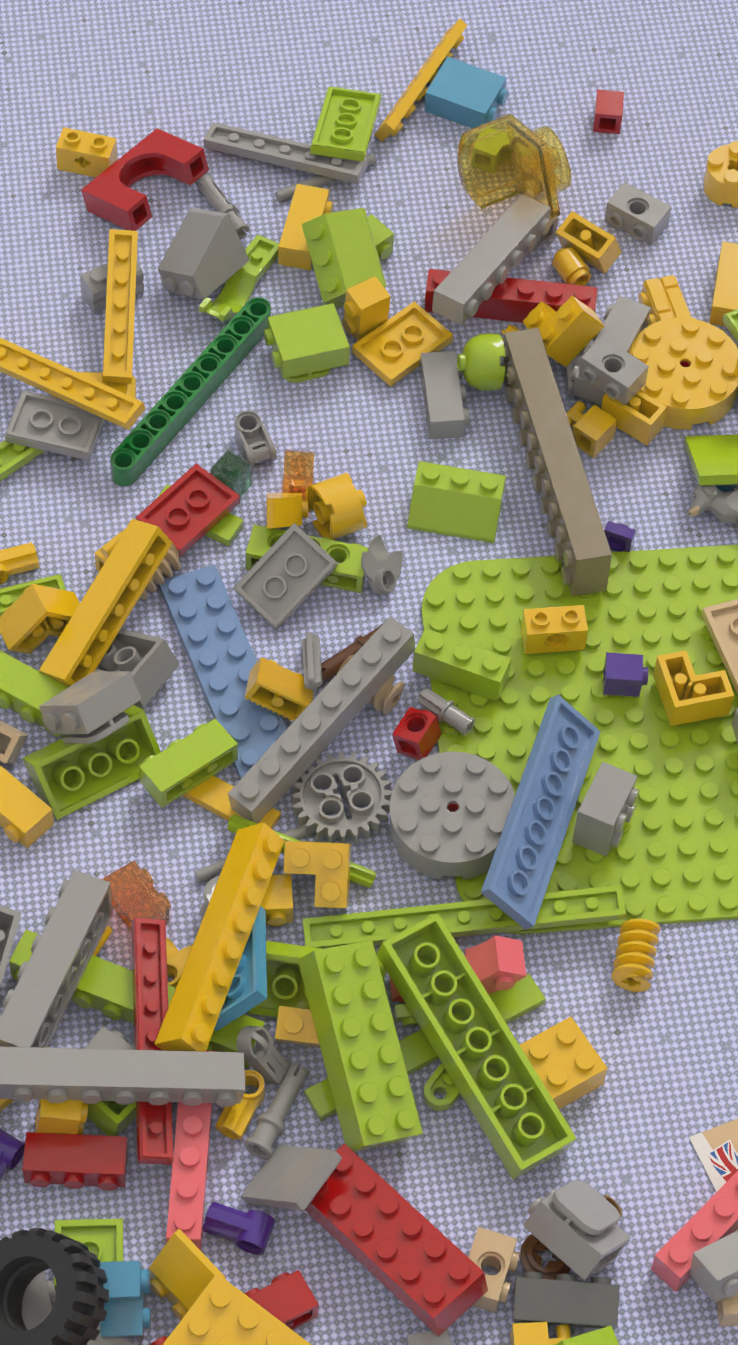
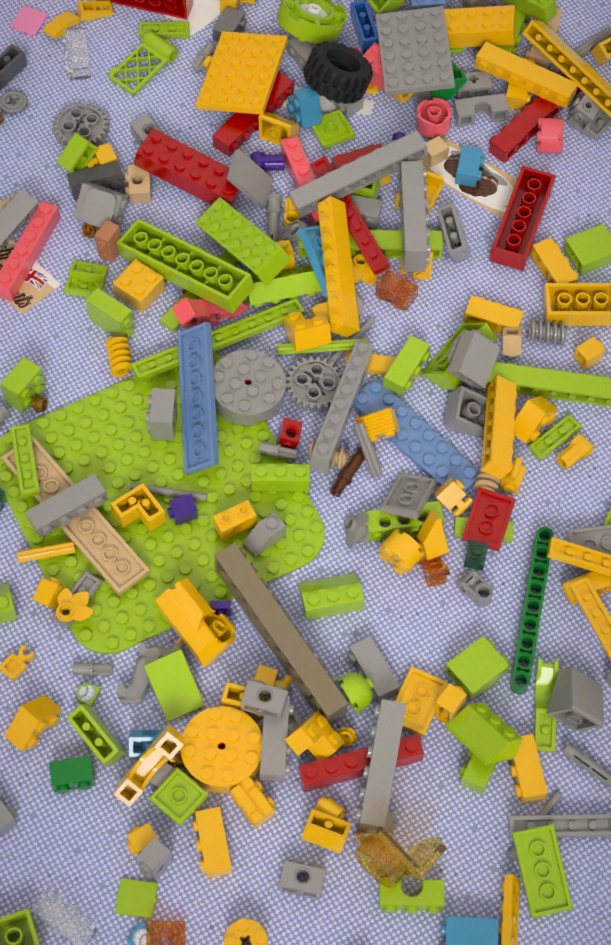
camera: 160 degrees right, 5 degrees up
none -> lime slope [64,260,109,298]
none -> lime brick [86,287,135,338]
none -> nougat brick [94,220,121,262]
none -> light grey bar [130,483,207,502]
none -> yellow brick [155,578,236,668]
none -> light grey slope [243,512,286,557]
none -> yellow brick [434,477,474,517]

